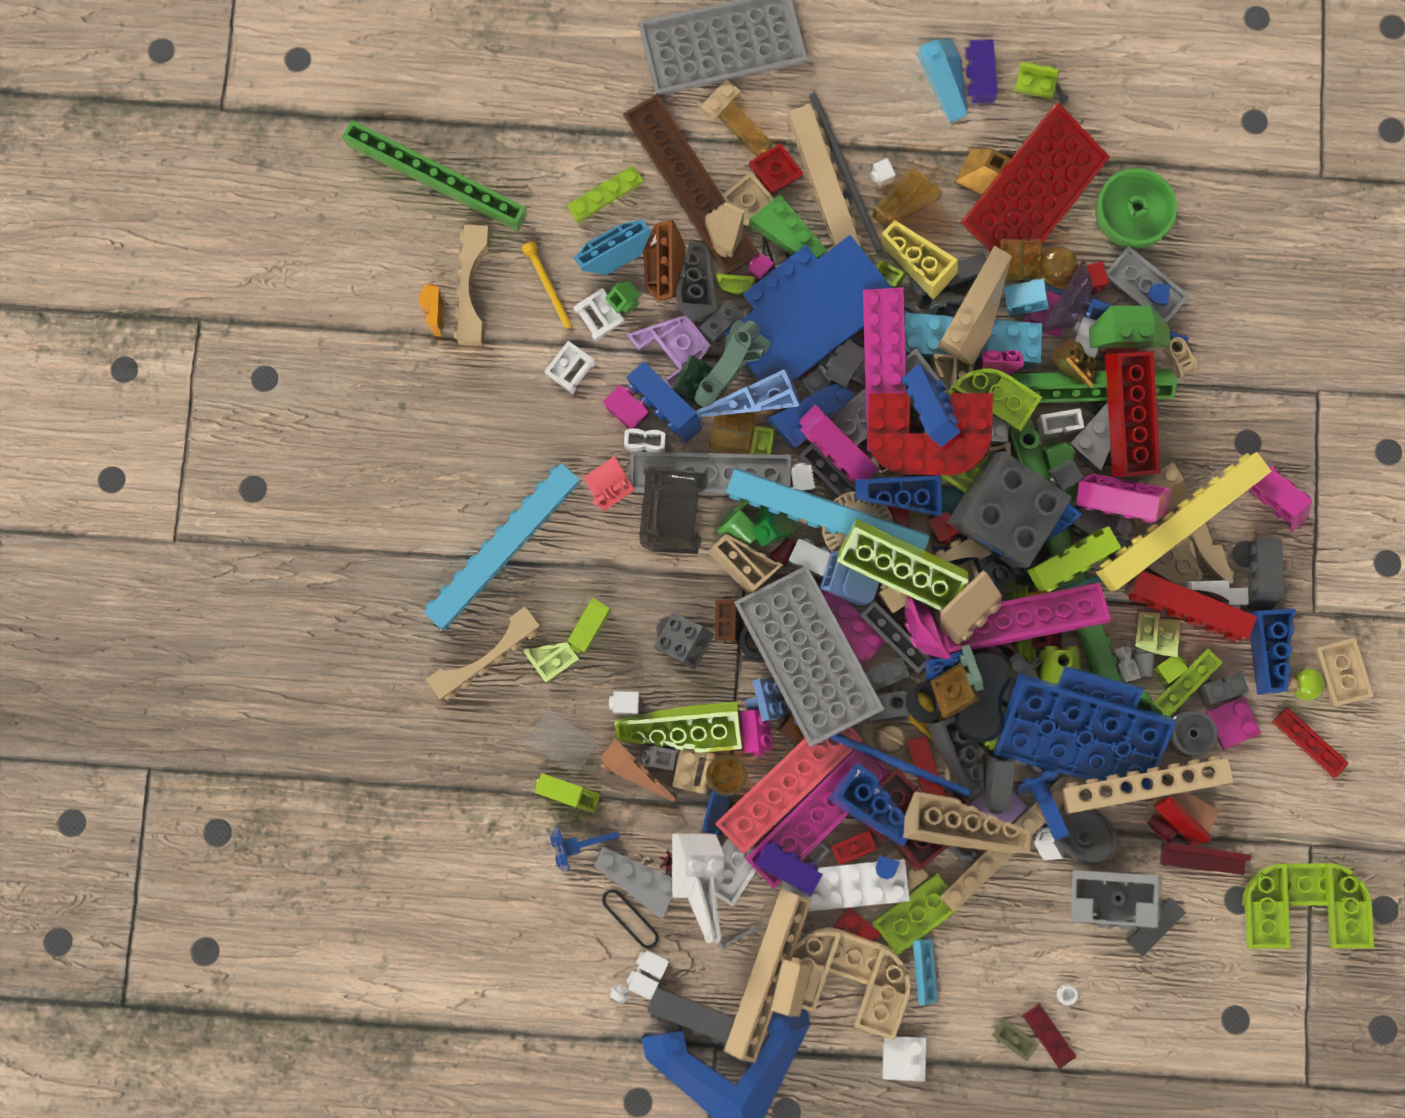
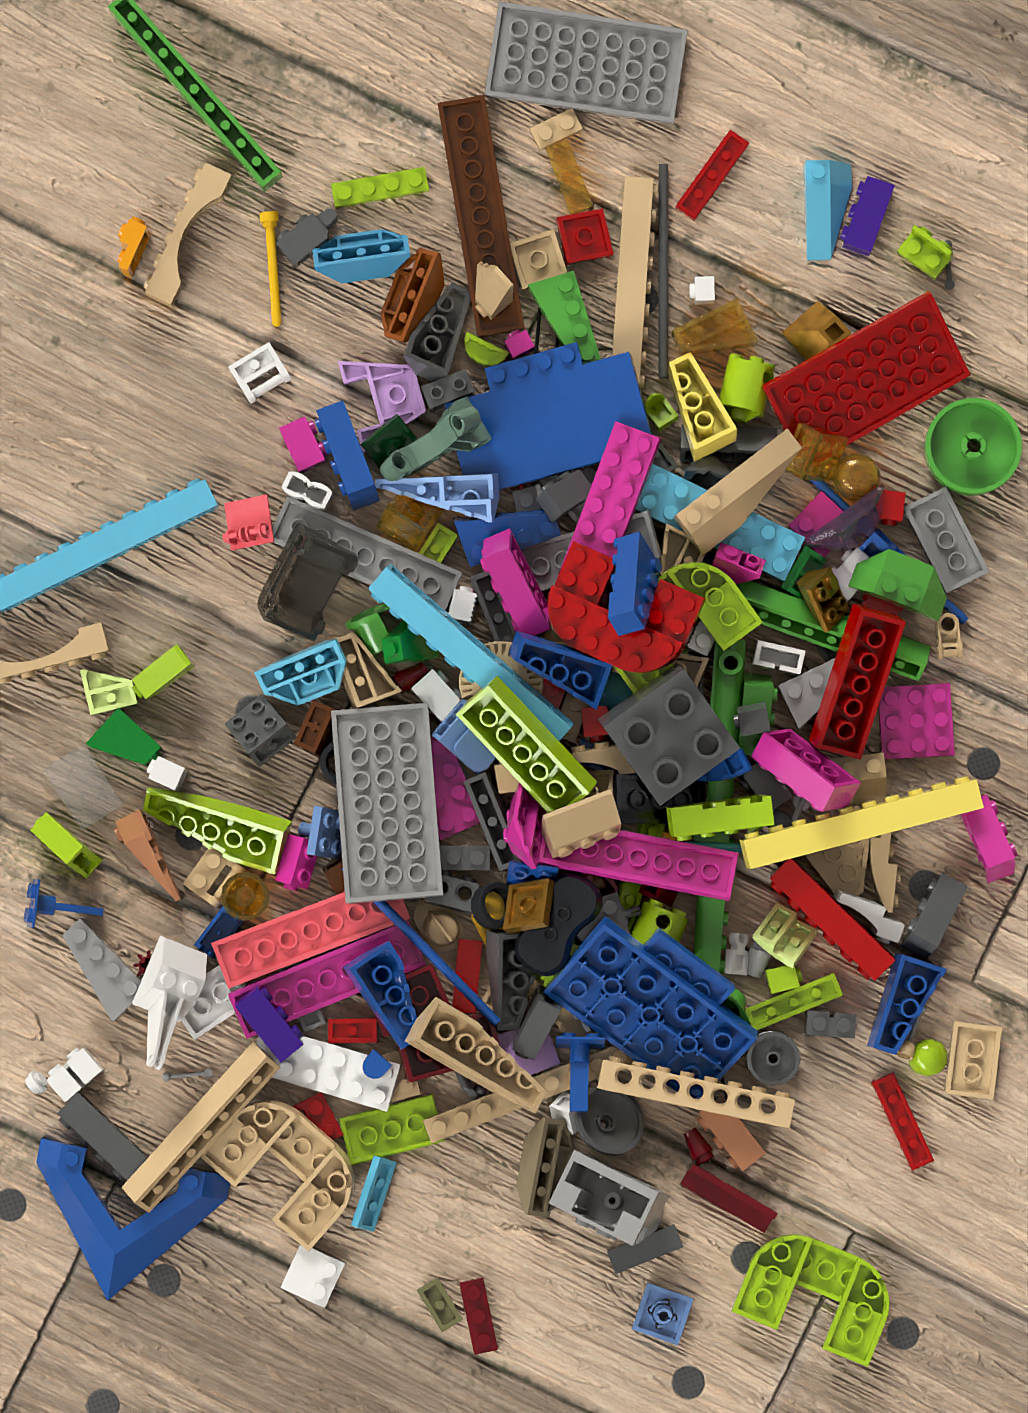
camera: 20 degrees right, 5 degrees up
white plate [573,288,625,341] -> none
black piece [602,889,658,948] -> none
bright green brick [605,280,642,313] -> none
light grey bracket [642,746,676,771] -> none
tan brick [771,957,811,1017] -> none
sand green plate [959,645,984,692] -> none
medium azure brick [1004,279,1049,317] -> none
white plate [1057,984,1078,1006] -> none
blue tile [1148,284,1170,306] -> none
red tile [1154,796,1212,846] -> none
dark pink plate [1205,696,1261,750] -> none
none -> green slope [86,708,163,766]
none -> medium azure wedge [254,639,347,705]
none -> dark grey hinge [276,208,338,269]
none -> dark tan wedge [516,1117,575,1217]
none -> medium blue plate [631,1282,694,1345]
none -> red tile [675,129,750,221]
none -> lime cylinder [719,354,775,423]
none -> green hinge [779,545,826,600]
none -> dark pink plate [878,683,955,760]

